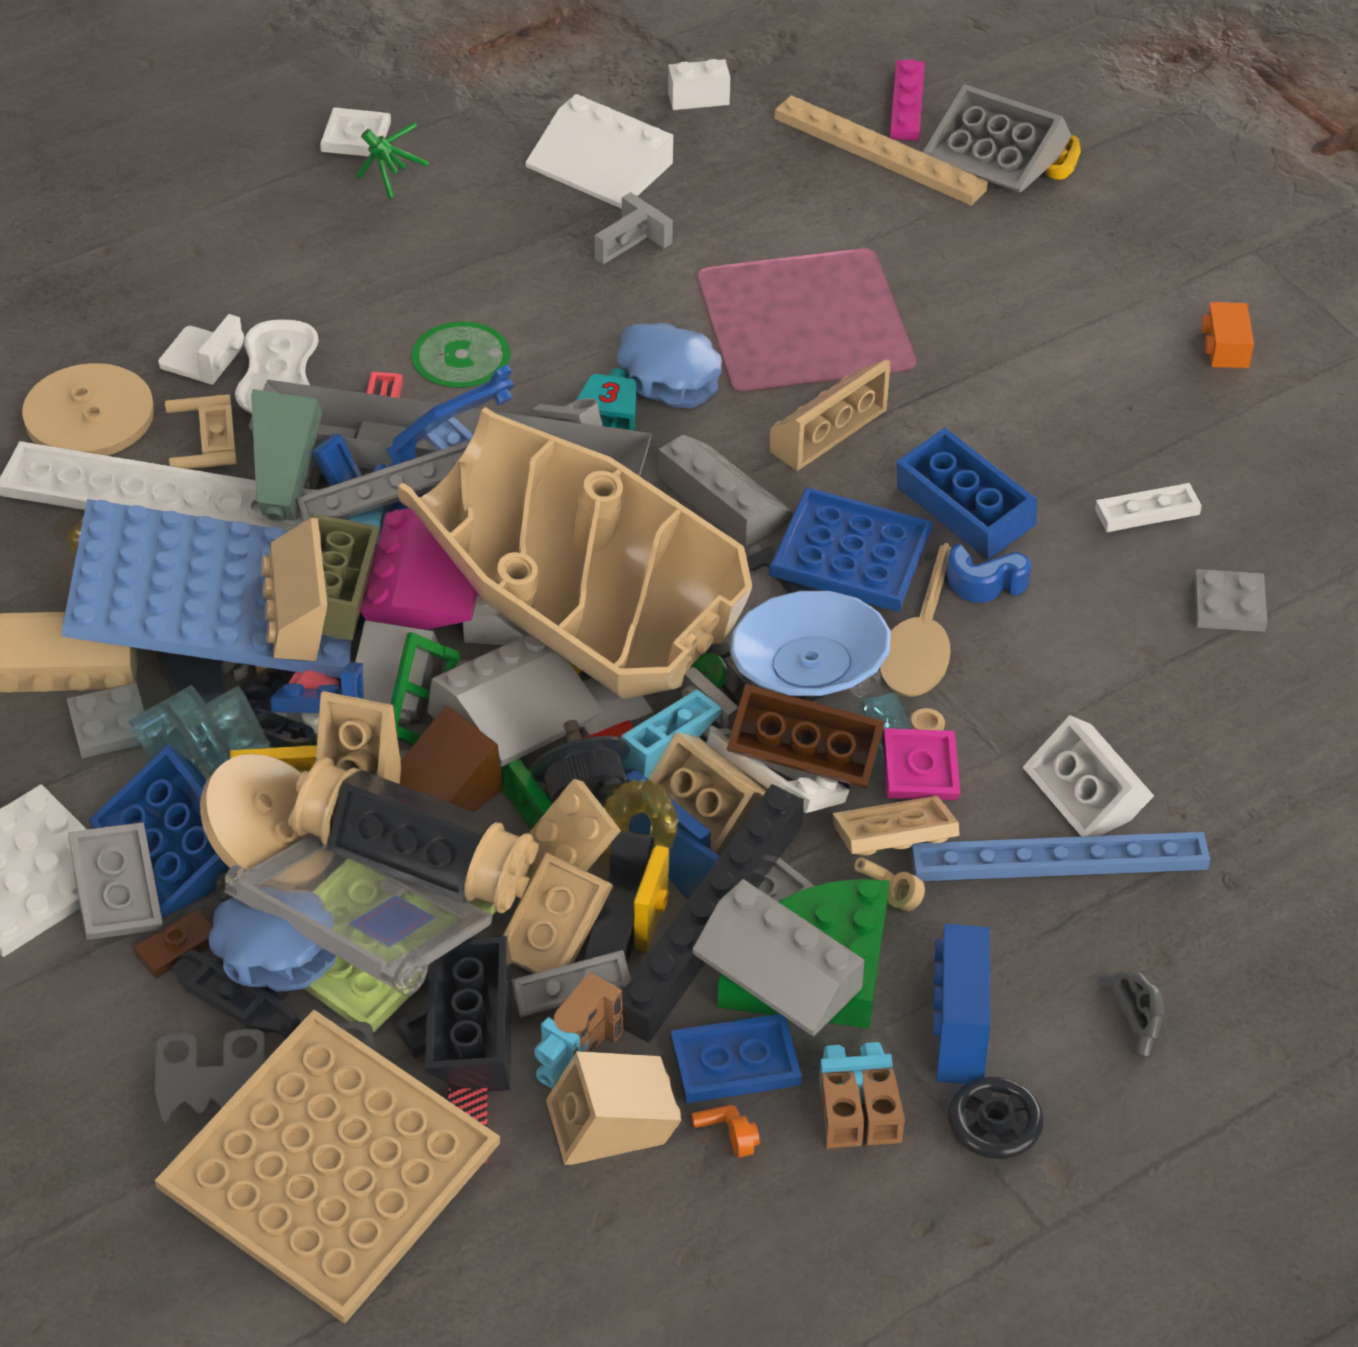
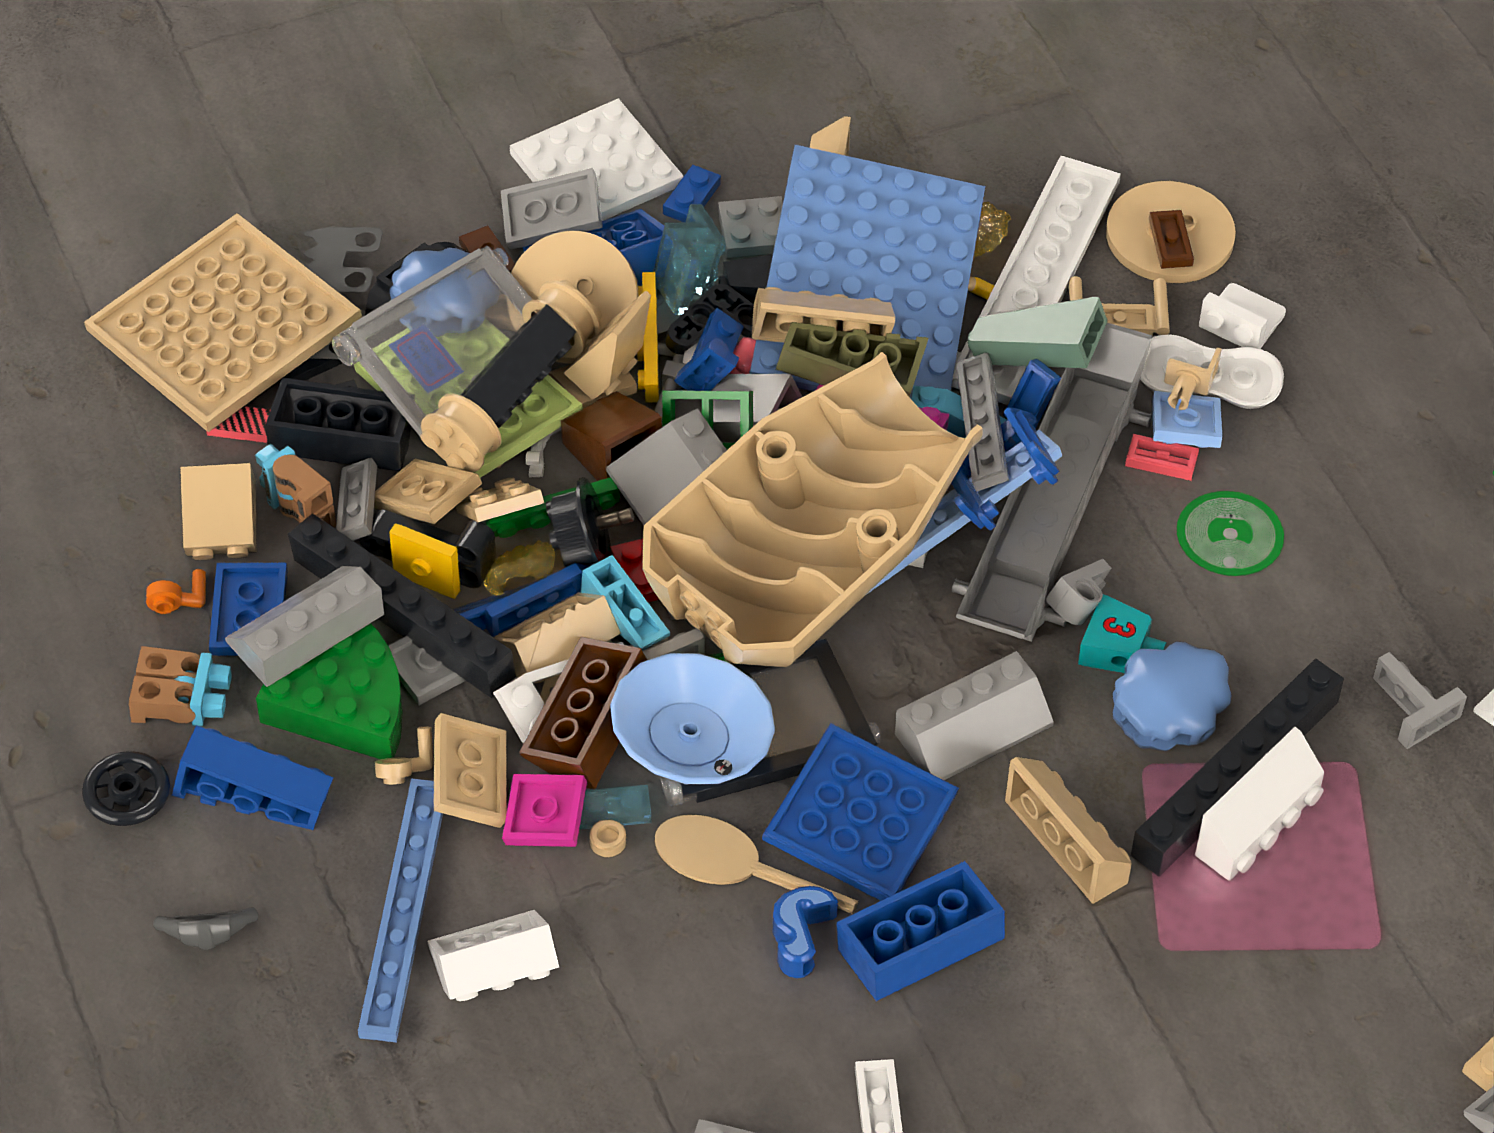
camera: 100 degrees right, 5 degrees up
none -> blue plate [663,164,721,225]
none -> black piece [714,759,732,775]
none -> black brick [1131,659,1344,877]
none -> reddish brown plate [1149,210,1194,269]
none -> light blue plate [1152,391,1222,448]
none -> tan bracket [1164,347,1222,410]
none -> white slope [1195,727,1324,881]

